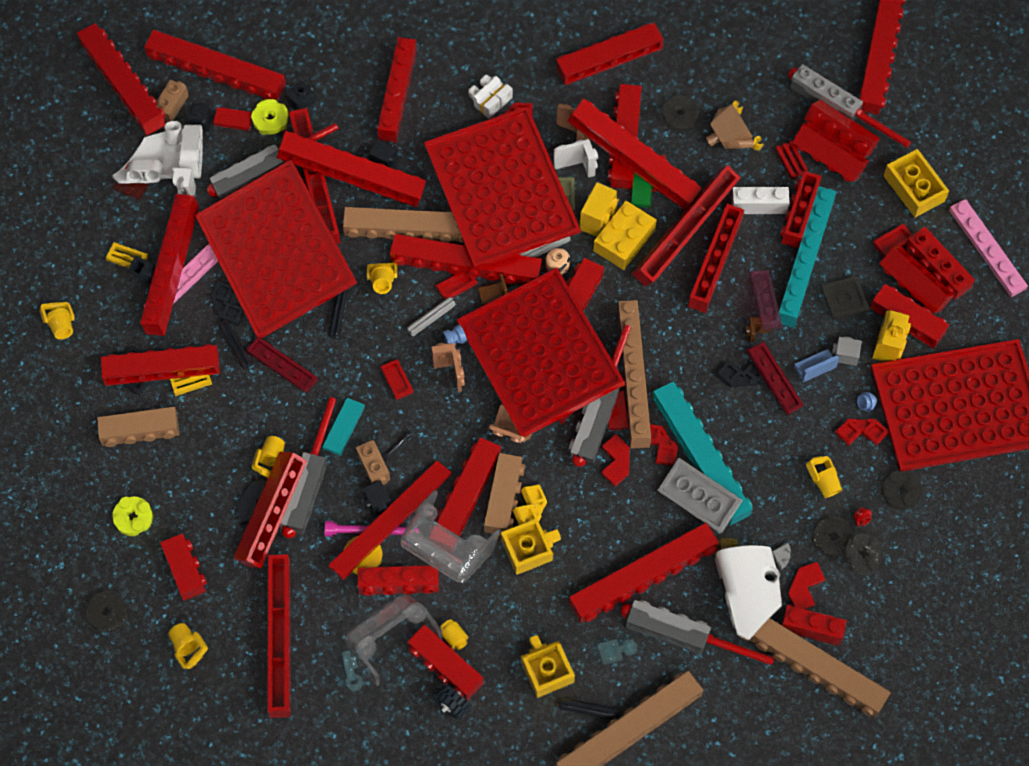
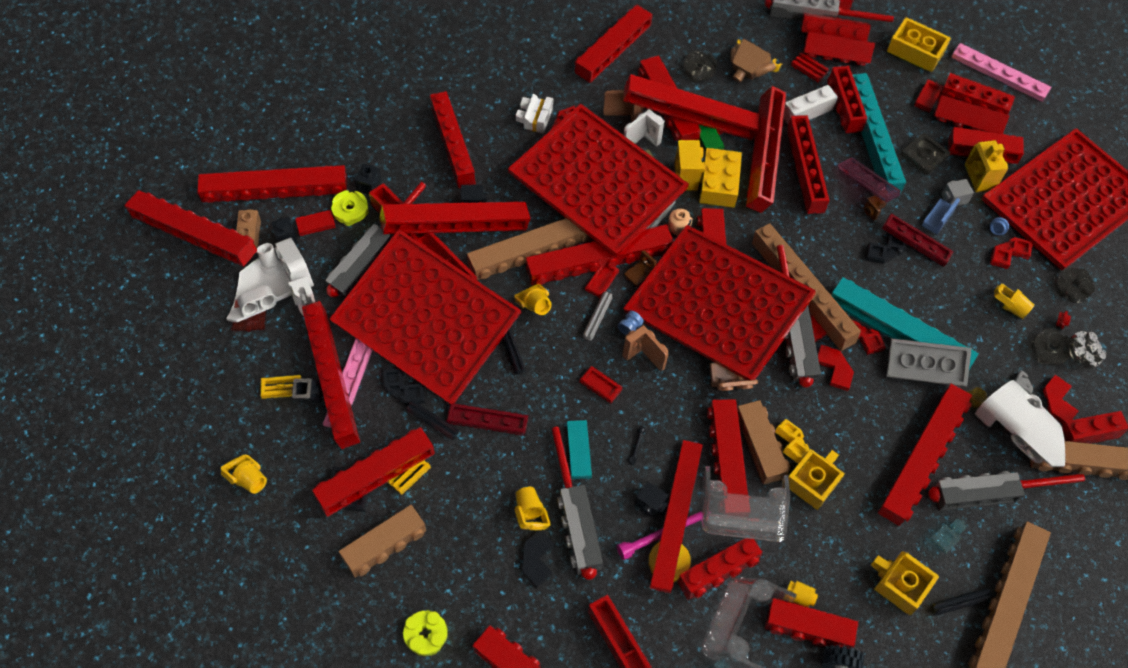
camera: 30 degrees left, 5 degrees down
red brick [233,452,307,569] -> none
medium nougat brick [356,440,390,485] -> none

